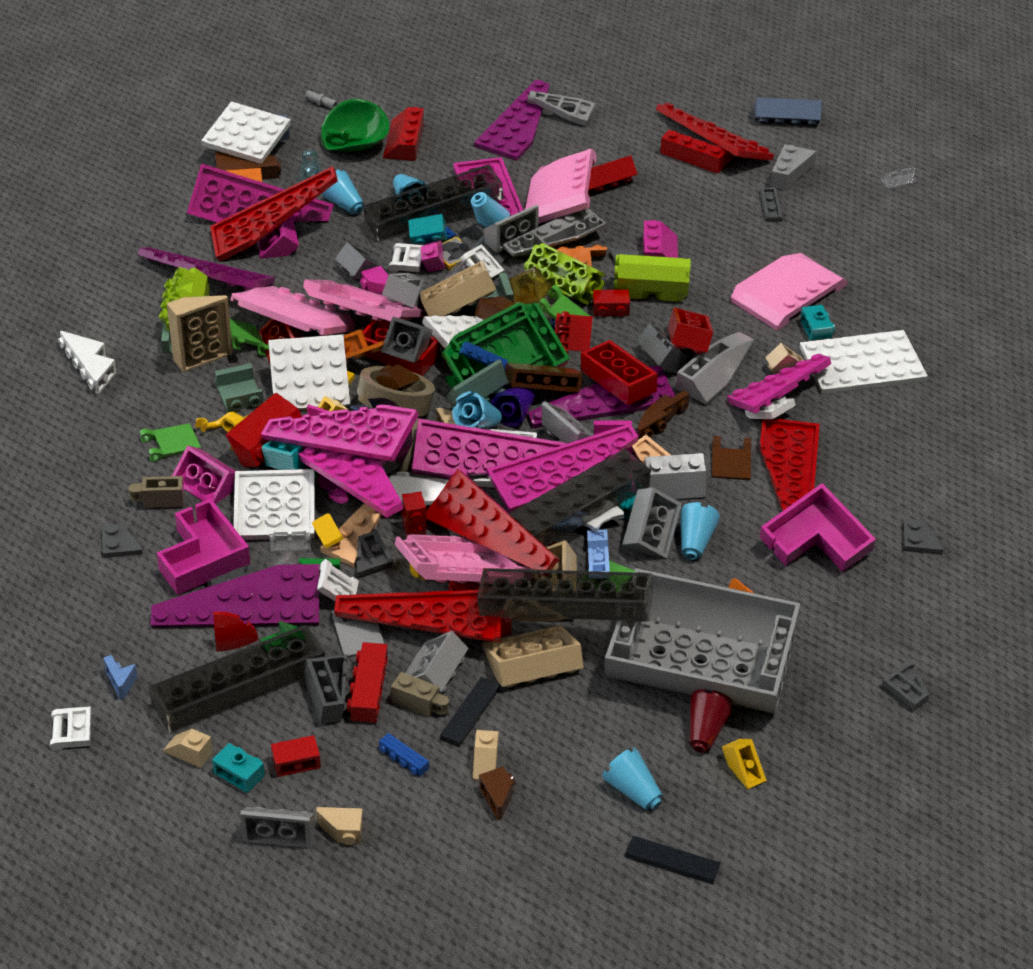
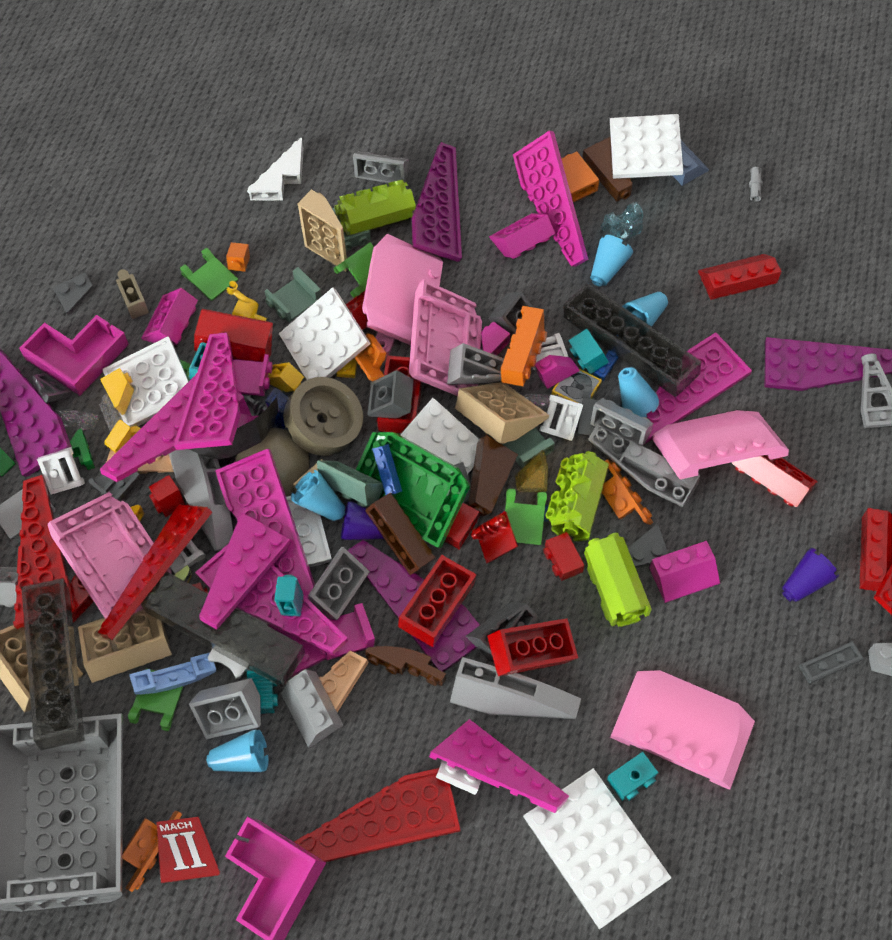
camera: 70 degrees right, 20 degrees up
red wing [210,166,338,262] -> none
green piece [321,98,389,153] -> none
reddish brown slope [376,364,420,391] -> none
reddish brown flag [712,436,751,480] -> none
tan slope [765,343,804,373] -> none
none -> yellow slope [100,368,134,415]
none -> red sticker [157,817,220,883]
none -> dark pink wing [199,512,291,630]
none -> orange brick [226,242,250,272]
none -> teal brick [274,575,304,616]
none -> light grey slope [353,151,409,183]
none -> orange wedge [501,306,547,386]
none -> dark purple cone [782,548,839,602]

